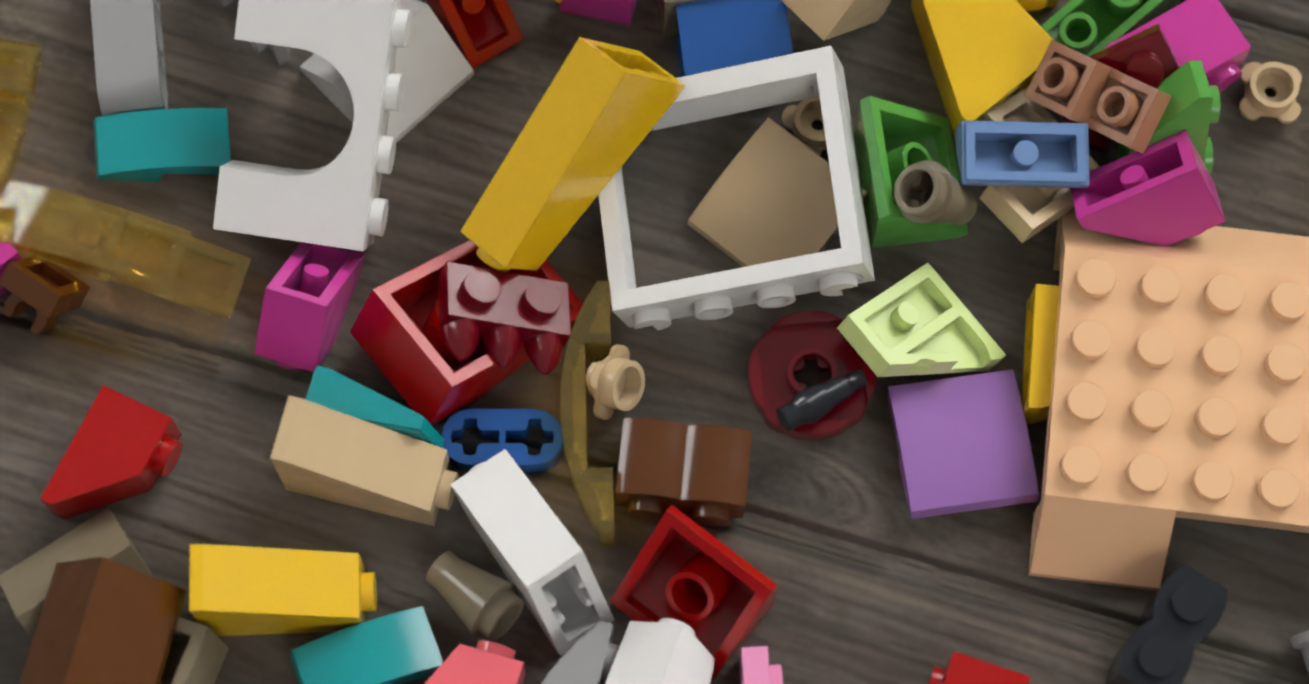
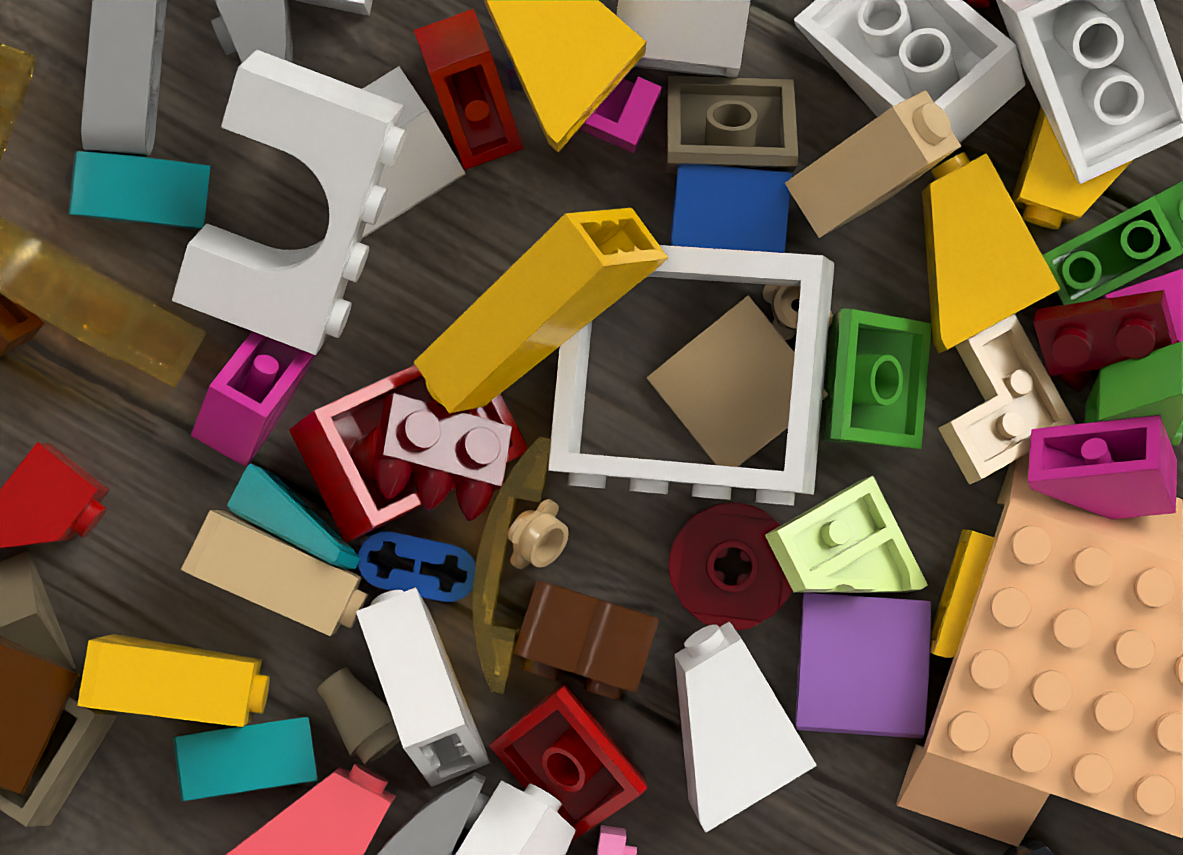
camera: 15 degrees right, 15 degrees up
black piece [776,370,867,432] -> none
dark tan cone [894,160,977,226] -> none
medium blue slope [955,121,1089,188] -> none
nougat slope [1024,40,1172,154] -> none
none -> white slope [674,621,817,832]

